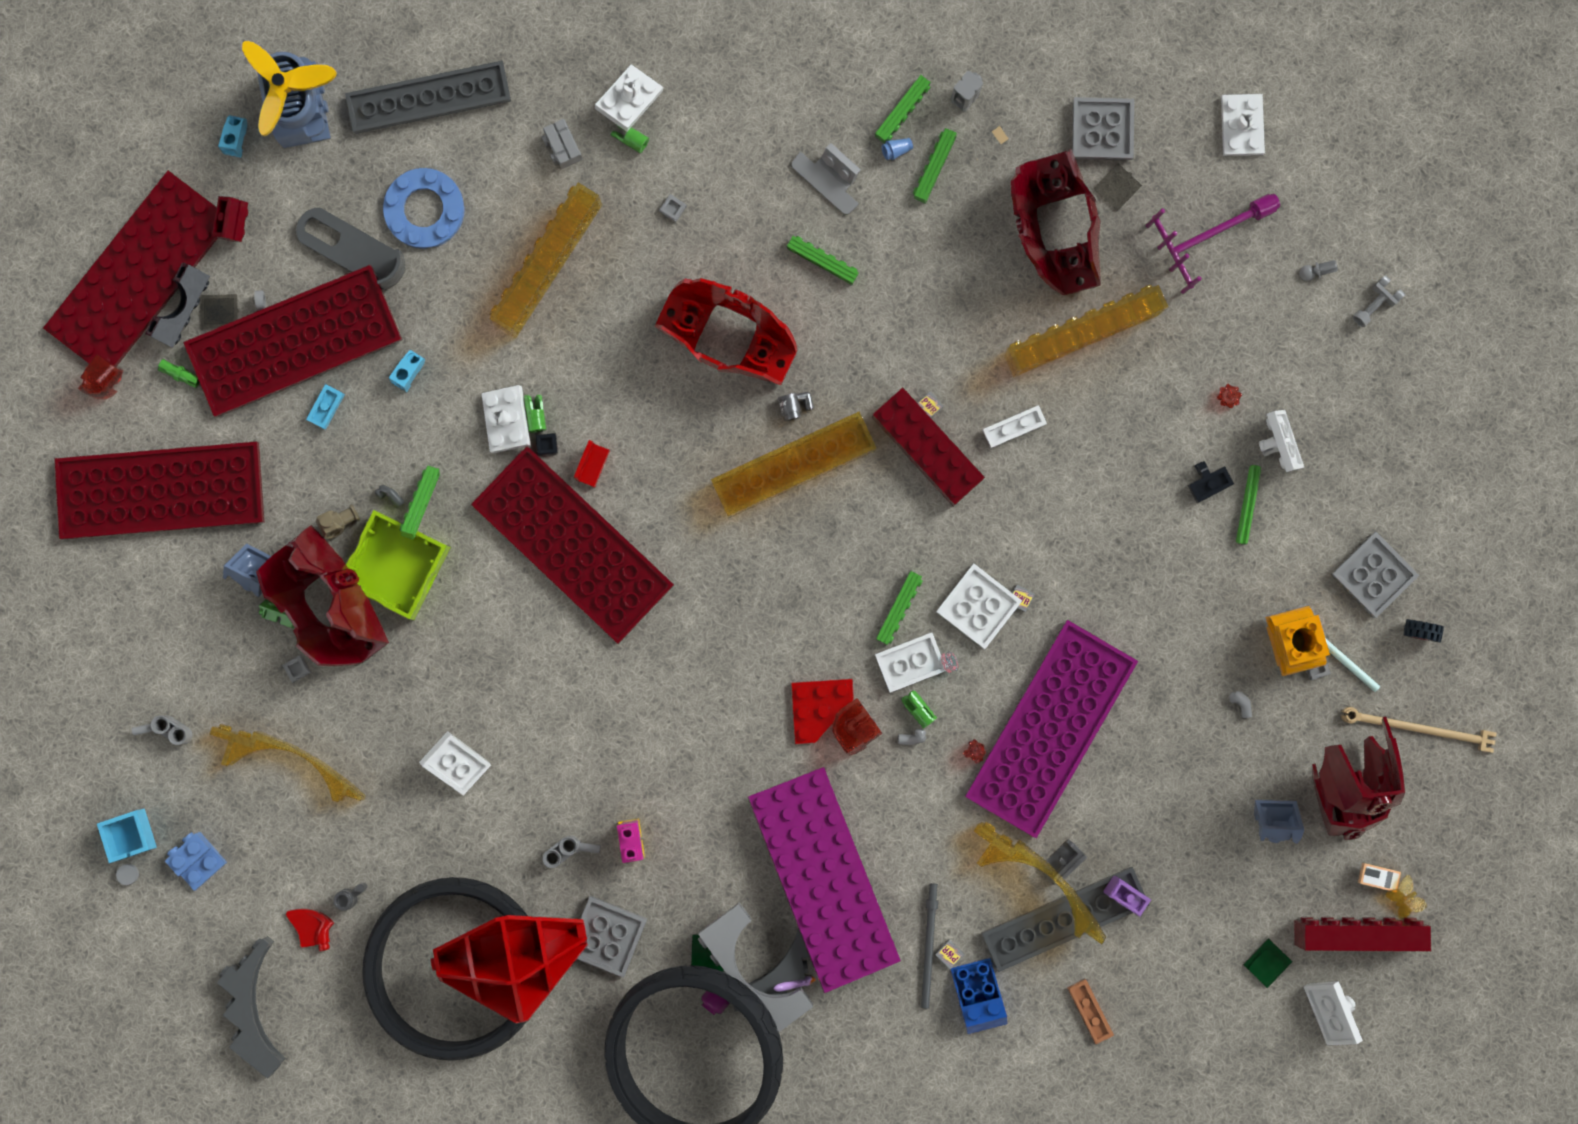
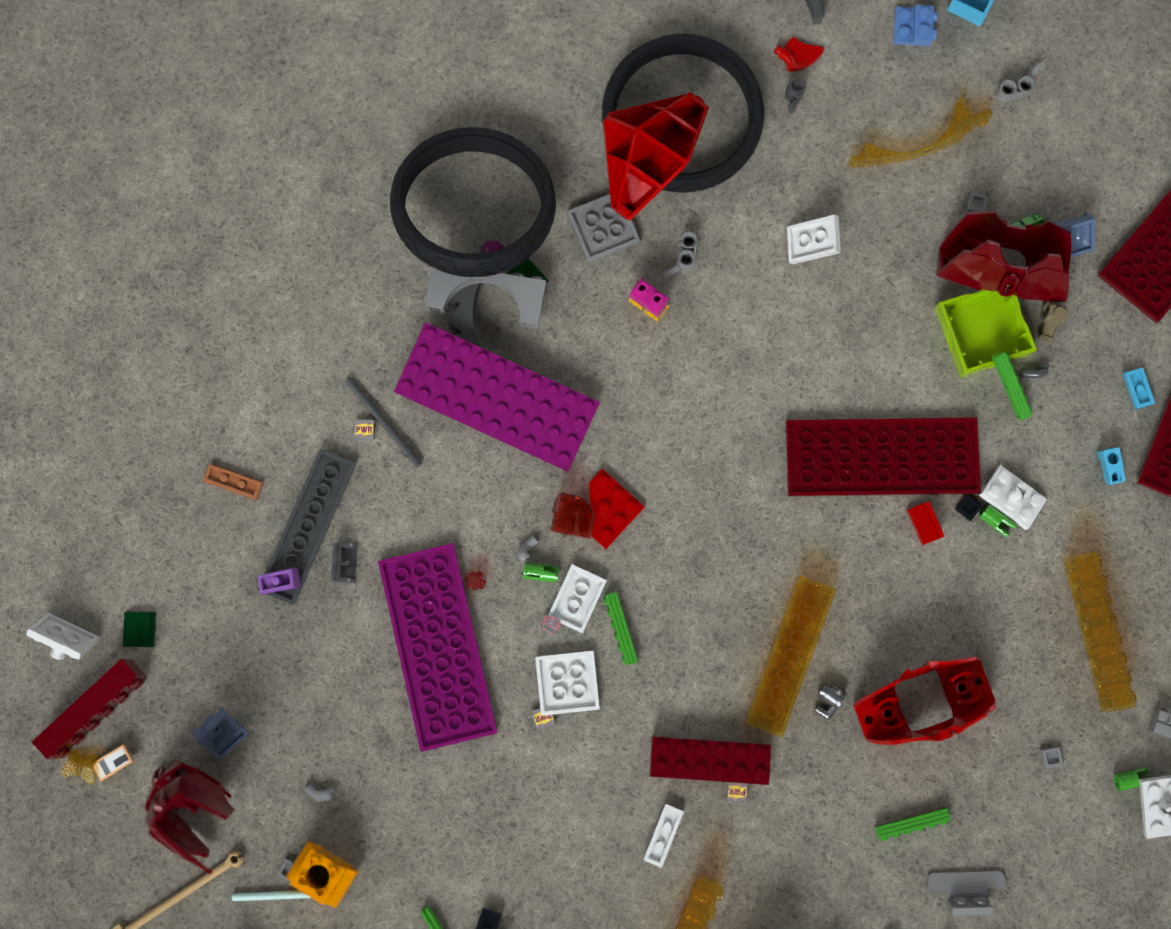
camera: 135 degrees right, 5 degrees down
lavender piece [774,976,815,992] -> none
blue slope [951,958,1008,1034] -> none
clear yellow slope [974,821,1106,944] -> none

